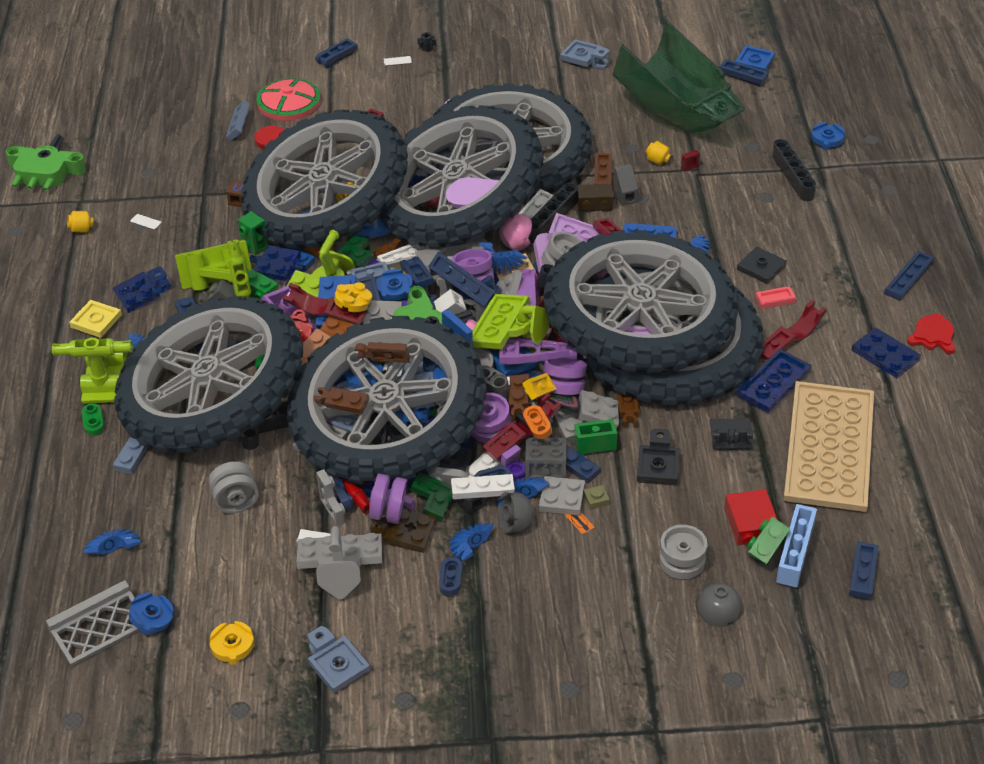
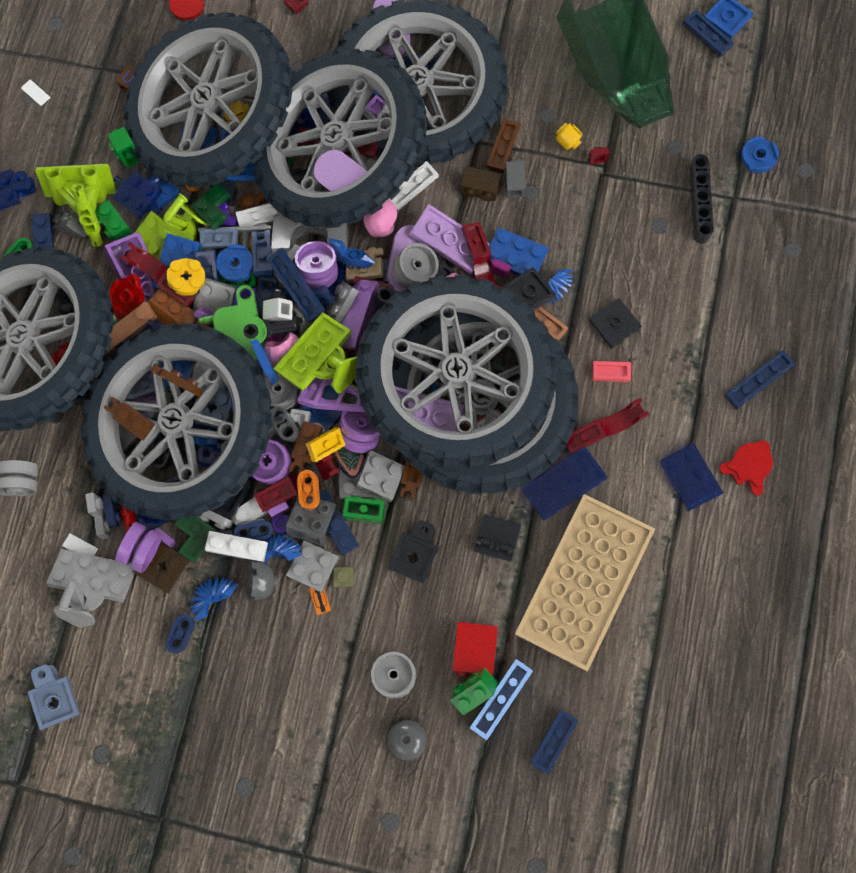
camera: 20 degrees right, 30 degrees up
black beam [528,183,578,244] -> none

